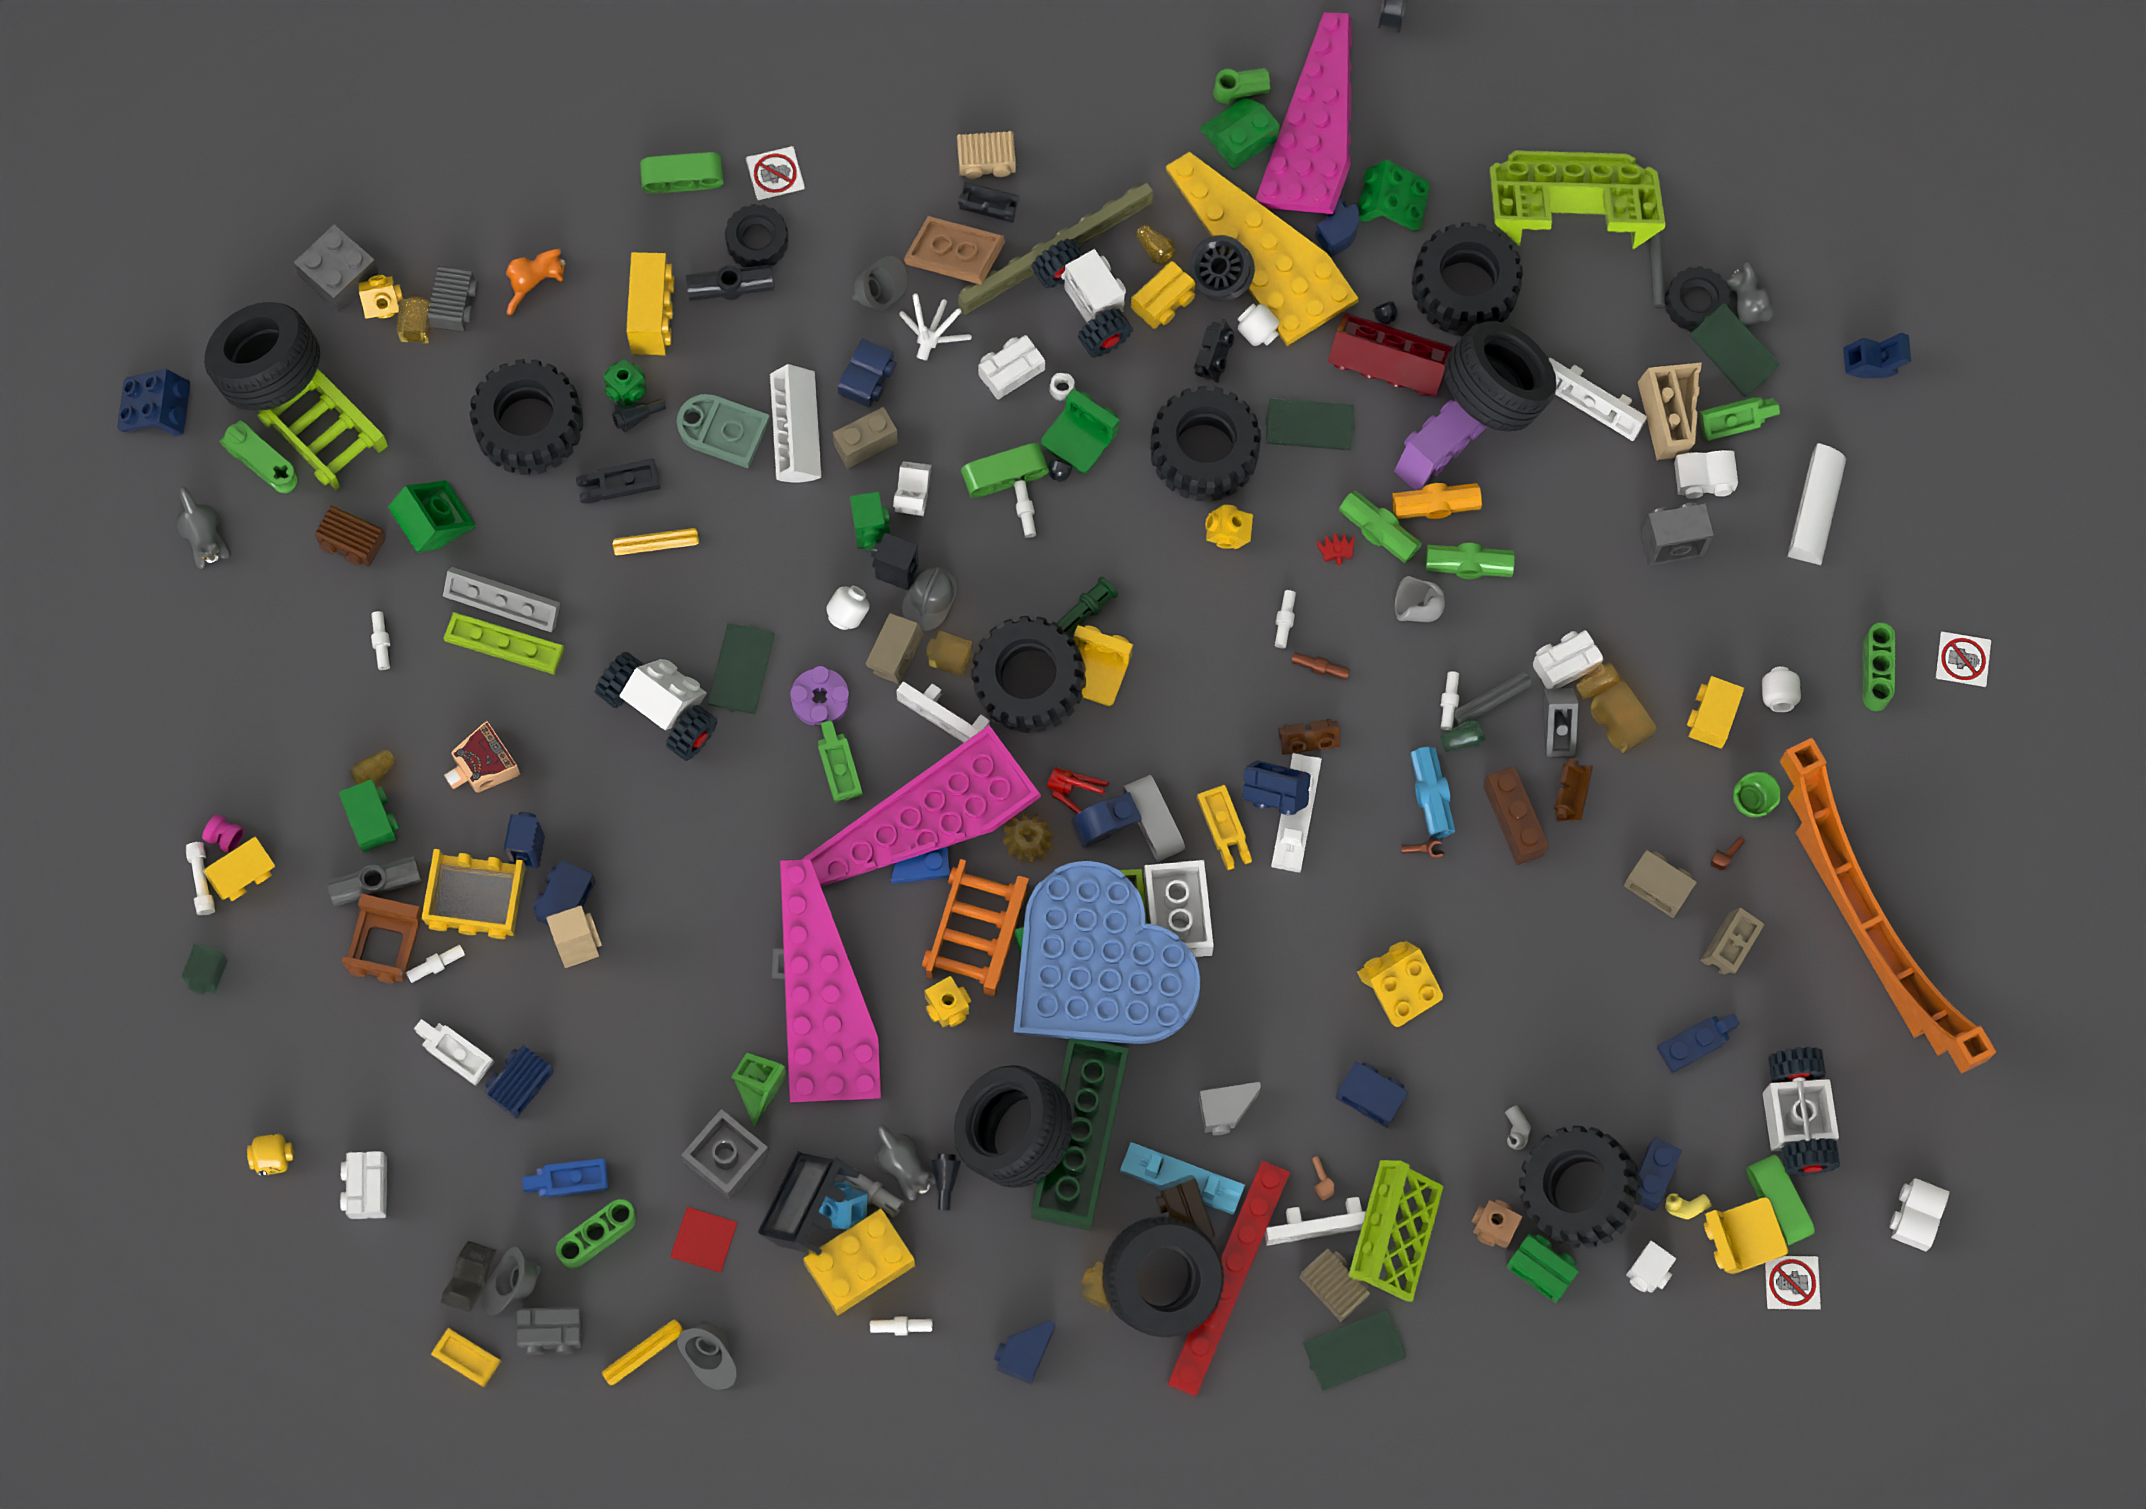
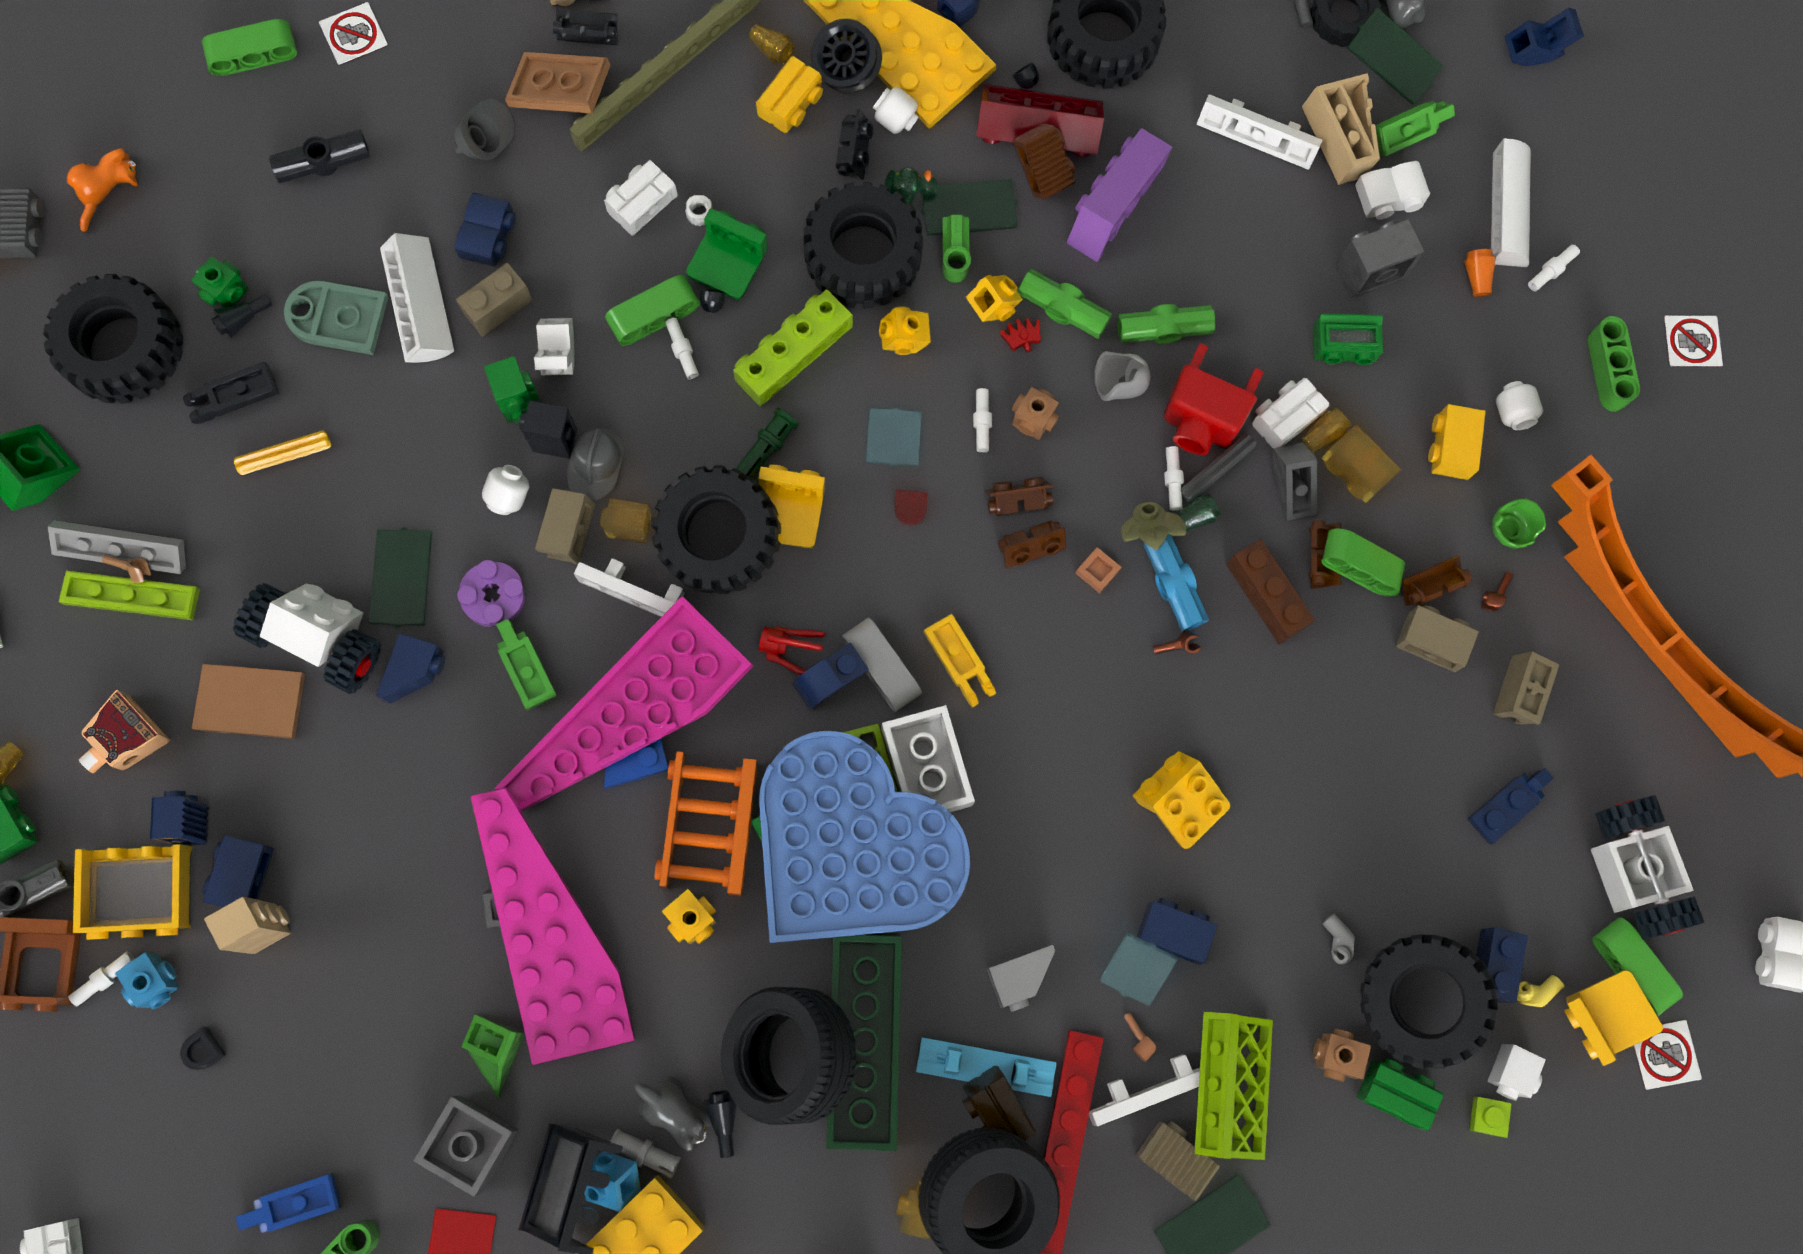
camera: 15 degrees left, 5 degrees up
white hinge [414,1019,494,1086] -> none
dark blue brick [485,1045,554,1119] -> none
yellow brick [627,252,675,355] -> none
black tyre [725,204,788,268] -> none
white plant [899,294,972,360] -> none
clear yellow gear [1003,812,1053,864] -> none
brick [1032,238,1133,358] -> none
dark blue brick [1242,760,1311,815] -> none
white hinge [1271,753,1322,873] -> none
copper bar [1291,652,1350,680] -> none
light orange piece [1392,483,1482,519] -> none
black tyre [1444,321,1556,432] -> none
none -> medium nougat hand [102,555,151,583]
none -> dark azure brick [115,952,179,1010]
none -> black tile [180,1027,226,1070]
none -> medium nougat tile [192,664,305,739]
none -> dark blue slope [376,633,445,703]
none -> lime brick [733,289,853,407]
none -> clear light blue piece [866,407,922,468]
none -> clear green animal [884,167,938,205]
none -> clear red tile [895,490,928,525]
none -> bright green piece [941,215,971,283]
none -> yellow brick [966,275,1023,322]
none -> reddish brown hinge [985,477,1053,516]
none -> medium nougat brick [1012,387,1060,440]
none -> reddish brown brick [1013,123,1075,200]
none -> nougat tile [1075,547,1122,594]
none -> clear light blue piece [1100,932,1177,1006]
none -> olive plate [1121,502,1186,550]
none -> red piece [1164,343,1264,455]
none -> green window [1313,313,1383,365]
none -> bright green beam [1322,528,1405,597]
none -> reddish brown hinge [1402,555,1472,606]
none -> orange cone [1464,249,1496,297]
none -> lime plate [1469,1096,1512,1138]
none -> white bar [1528,244,1580,292]

